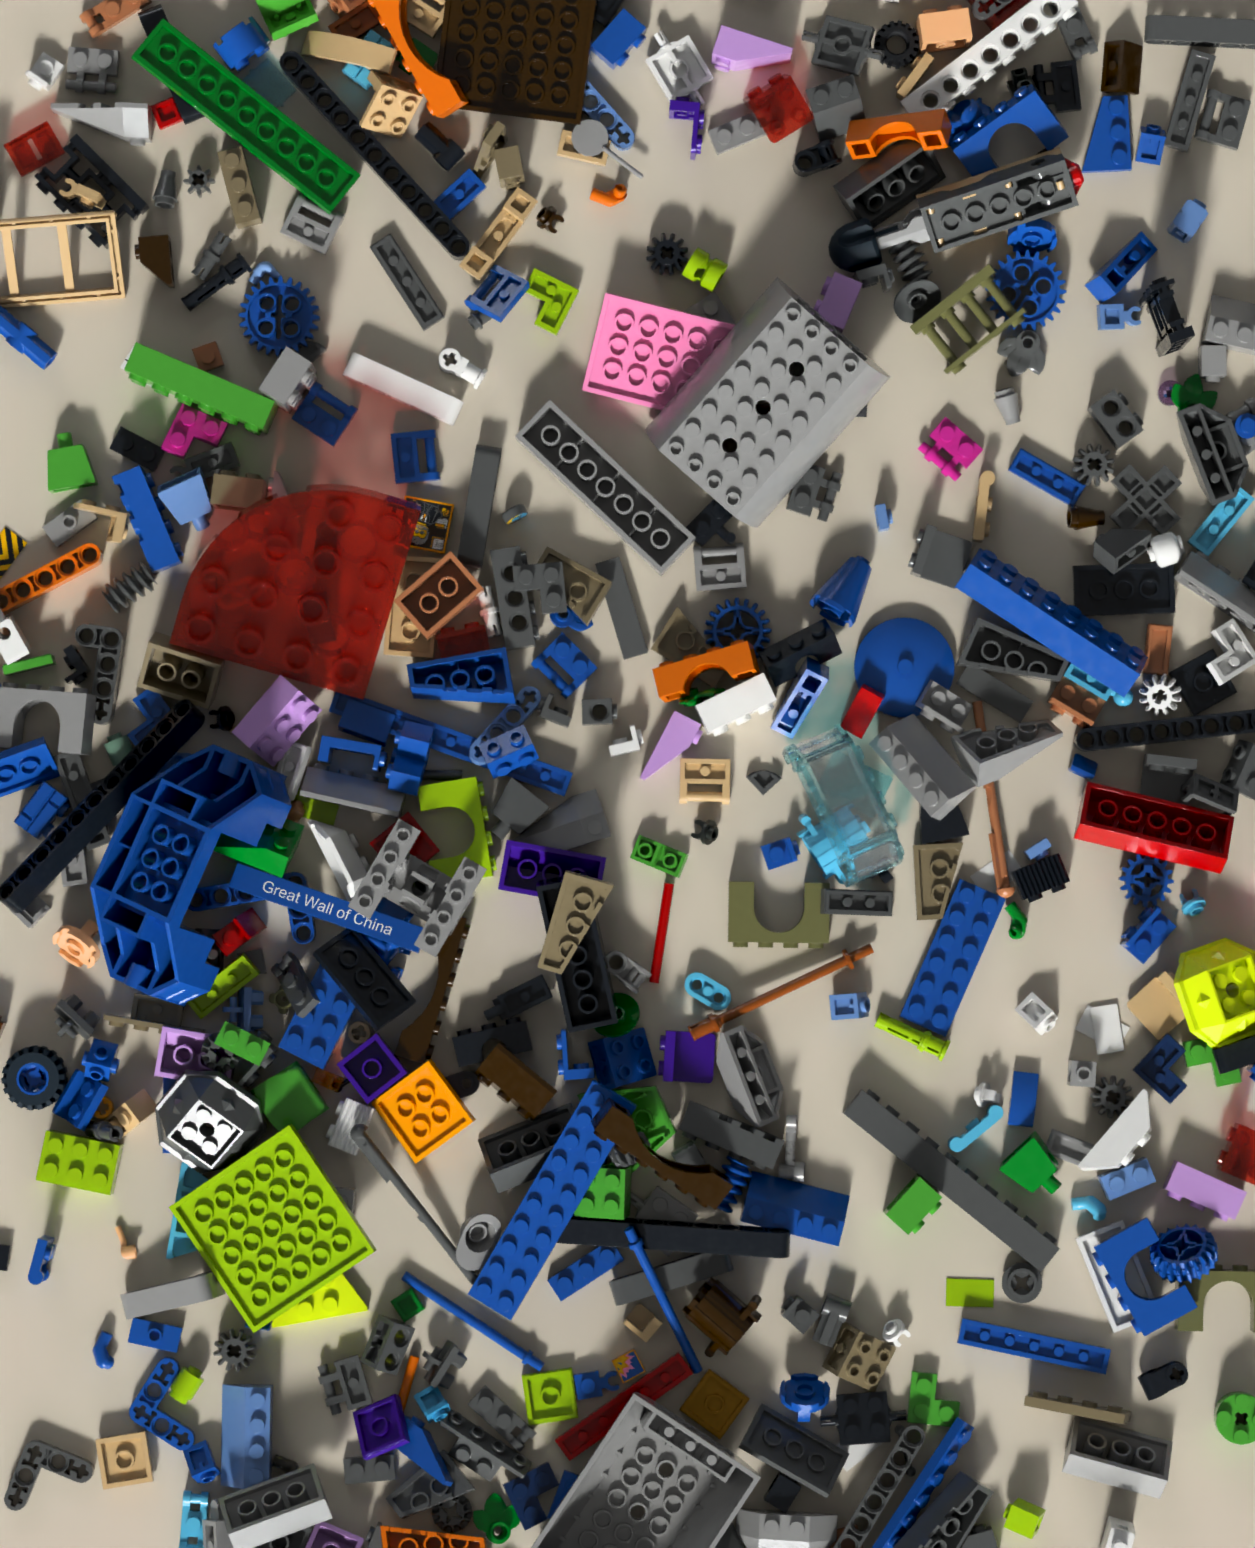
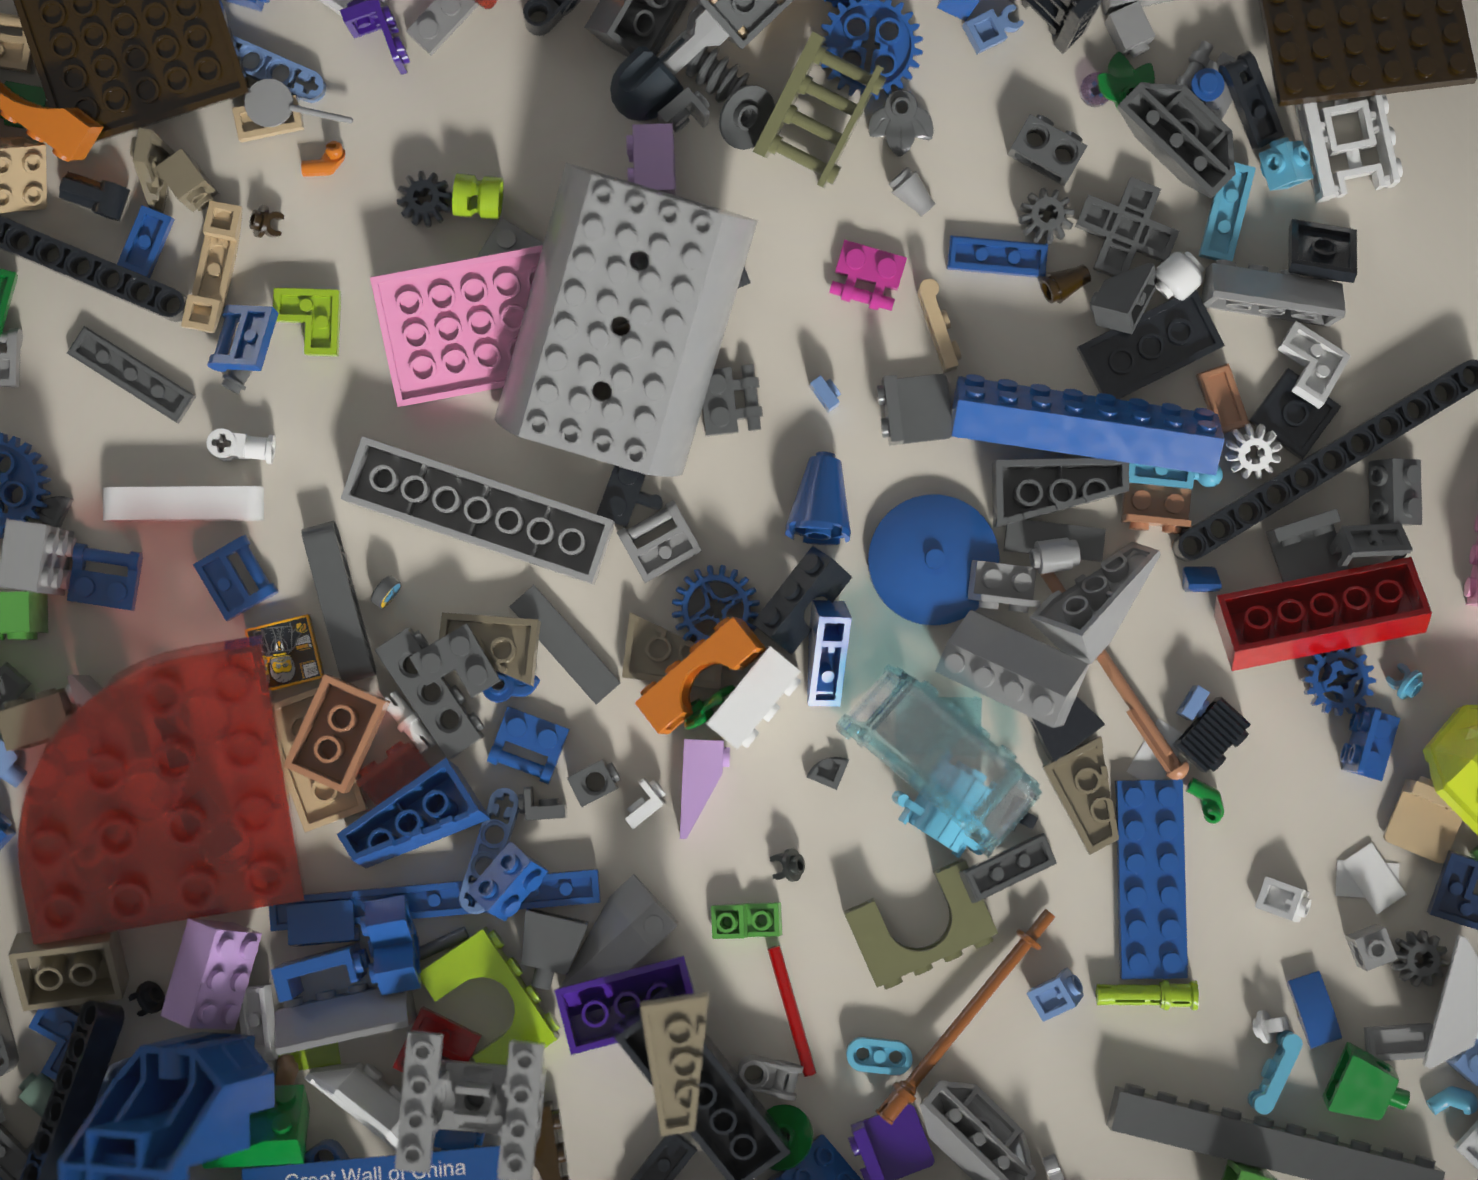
camera: 25 degrees left, 0 degrees up
tan plate [679,758,730,805] -> none
blue bracket [761,837,800,870] -> none
red slope [840,684,885,739] -> none
none -> light grey brick [1029,537,1080,574]

